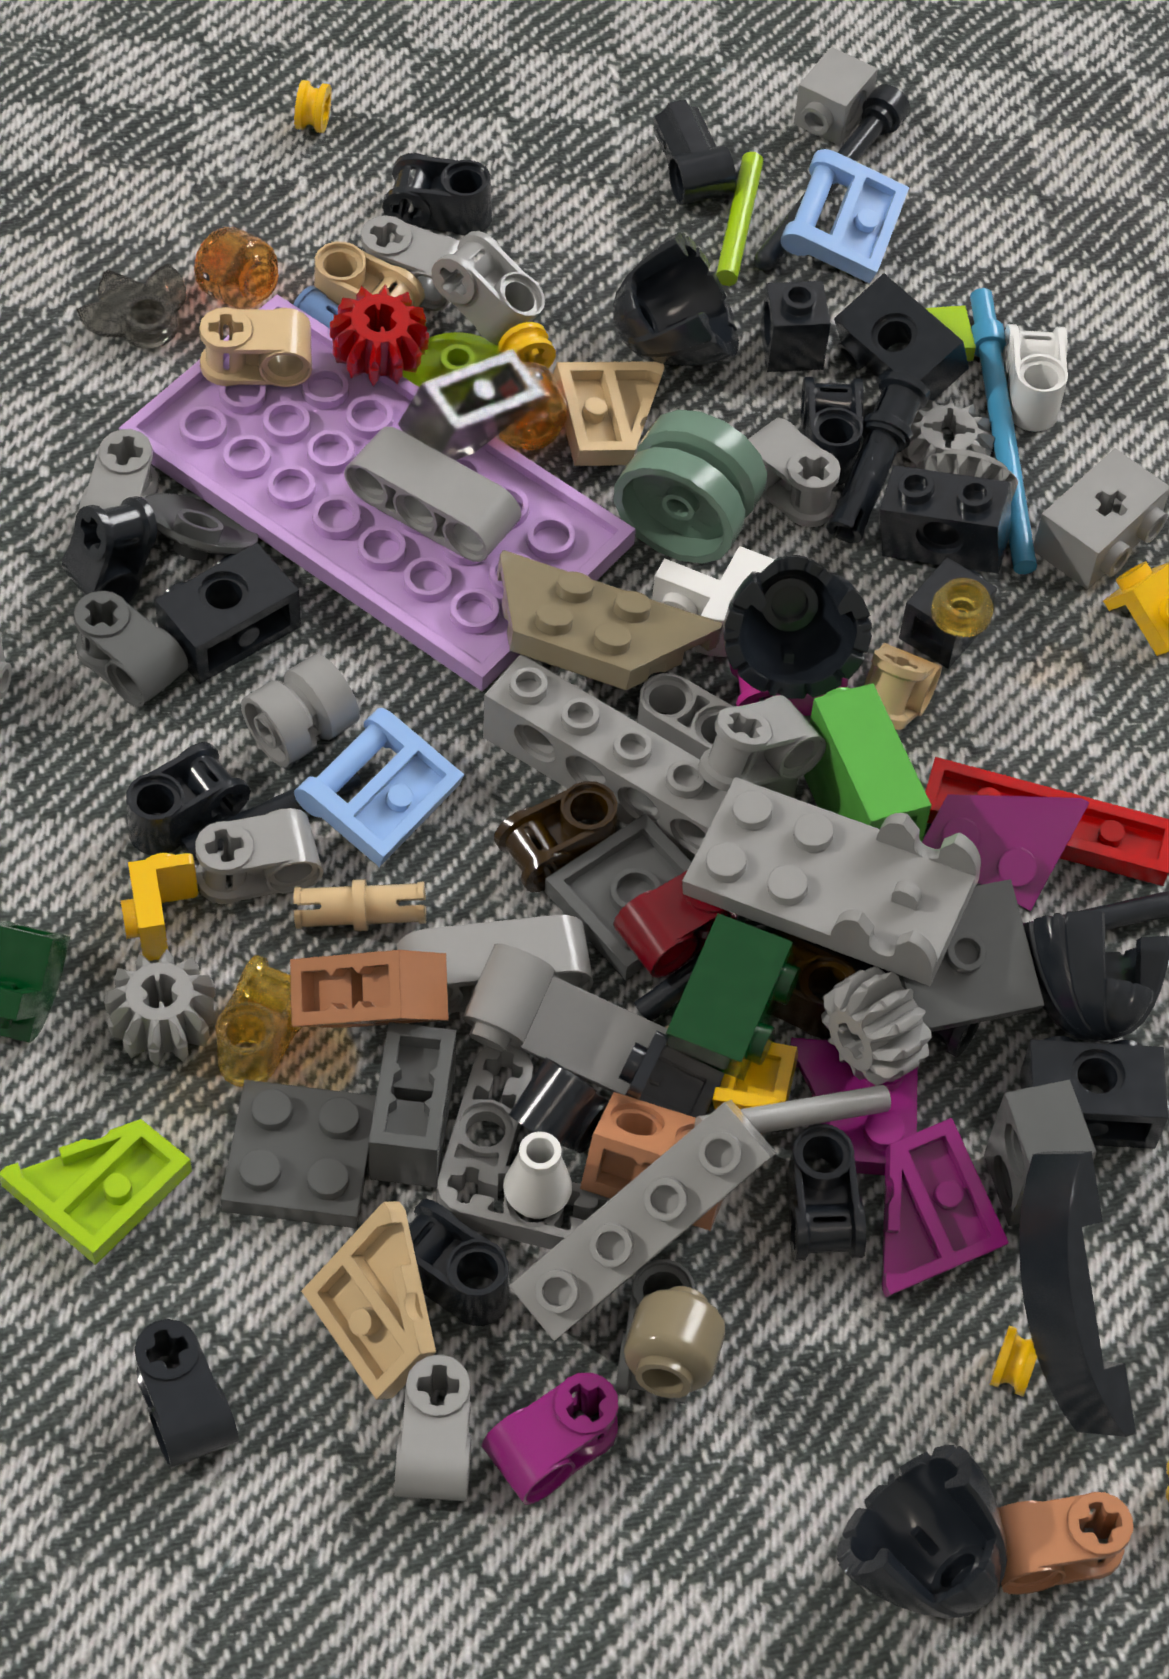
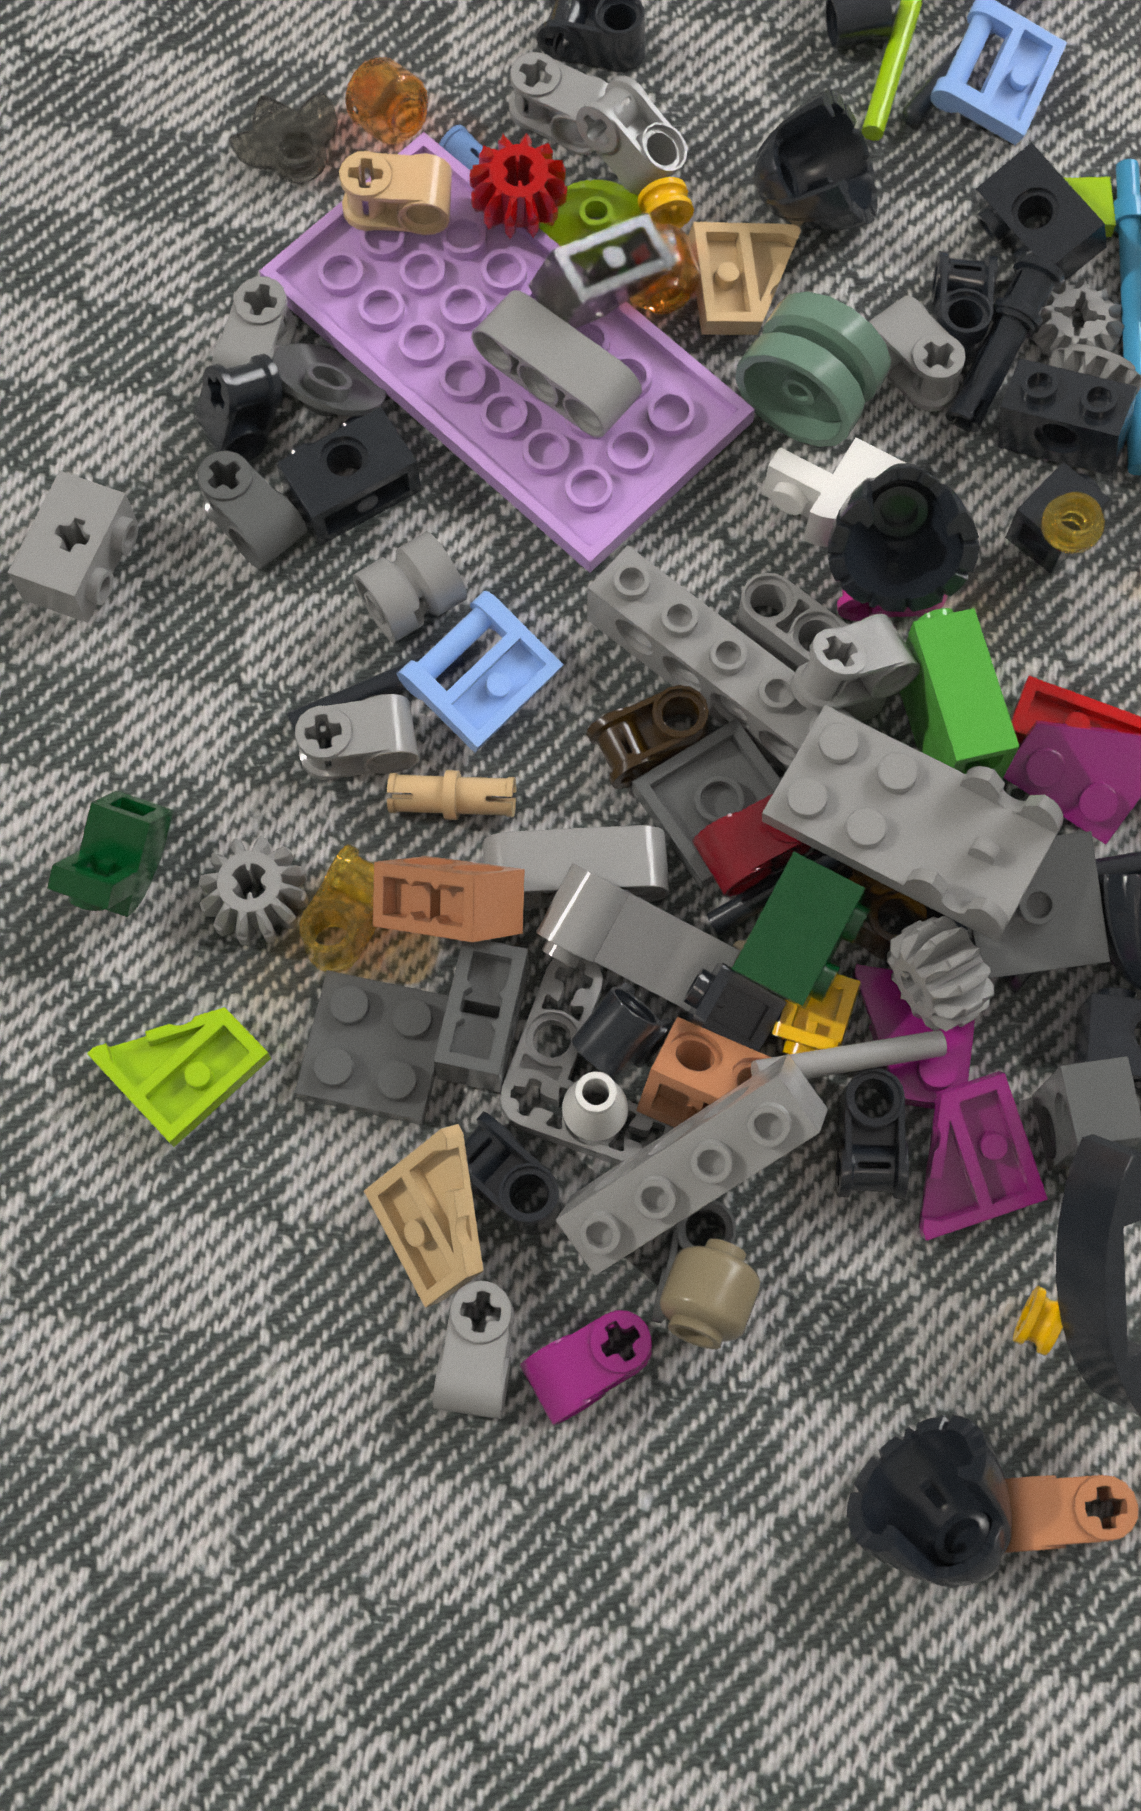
camera: 10 degrees right, 15 degrees up
yellow bracket [120,853,198,961] -> none
black piece [126,742,251,856] -> none
black piece [134,1319,239,1469] -> none
tan piece [314,242,425,307] -> none
dark tan wing [497,550,723,690] -> none
black brick [760,281,831,372] -> none
tan piece [865,643,942,730] -> none

